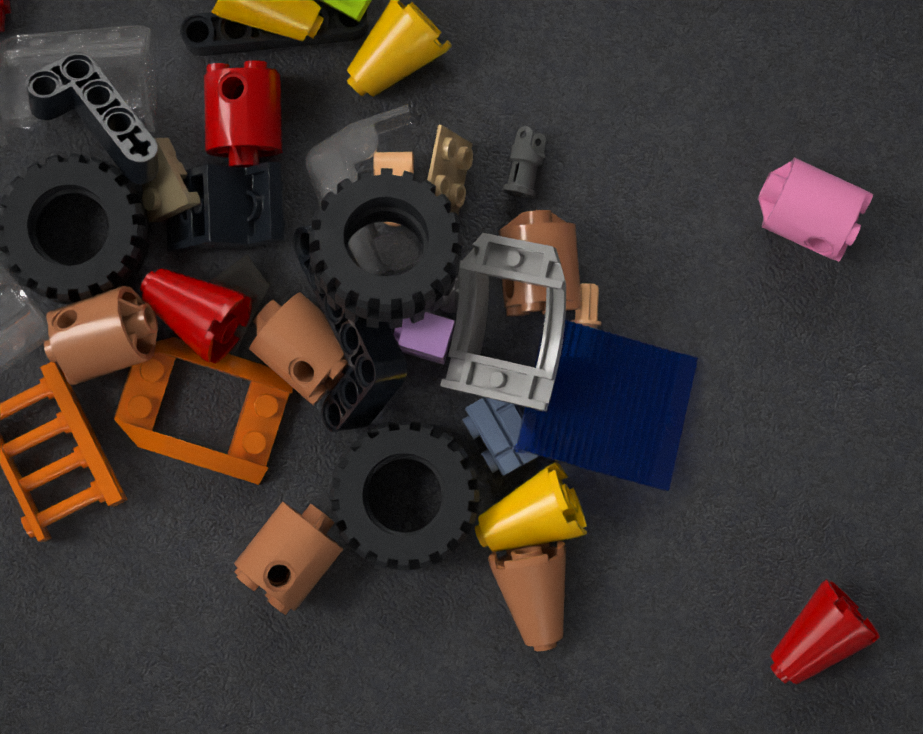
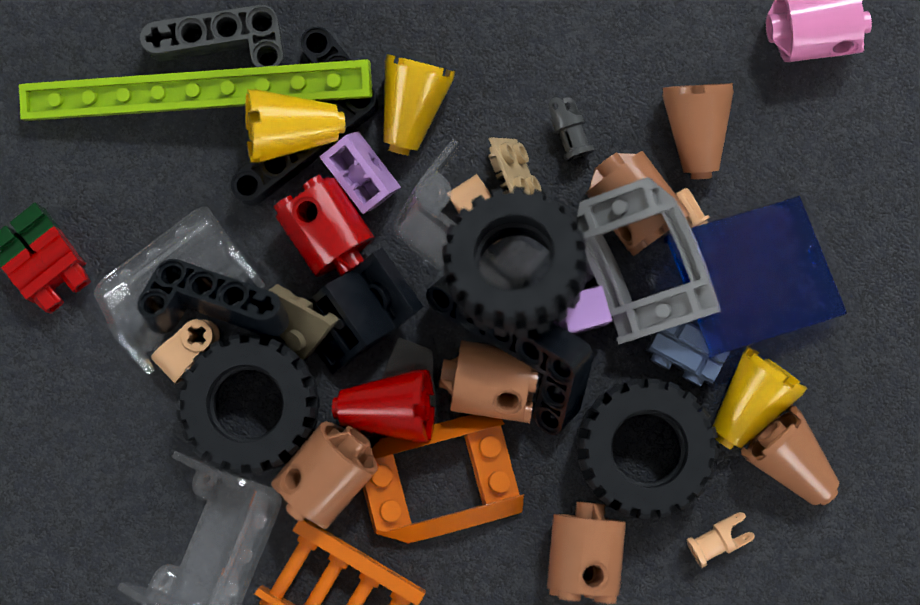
camera: 35 degrees left, 0 degrees up
none -> light nougat piece [151,319,220,384]
none -> lavender brick [319,131,401,214]
none -> nougat cone [662,83,734,179]
none -> light nougat piece [686,512,755,568]

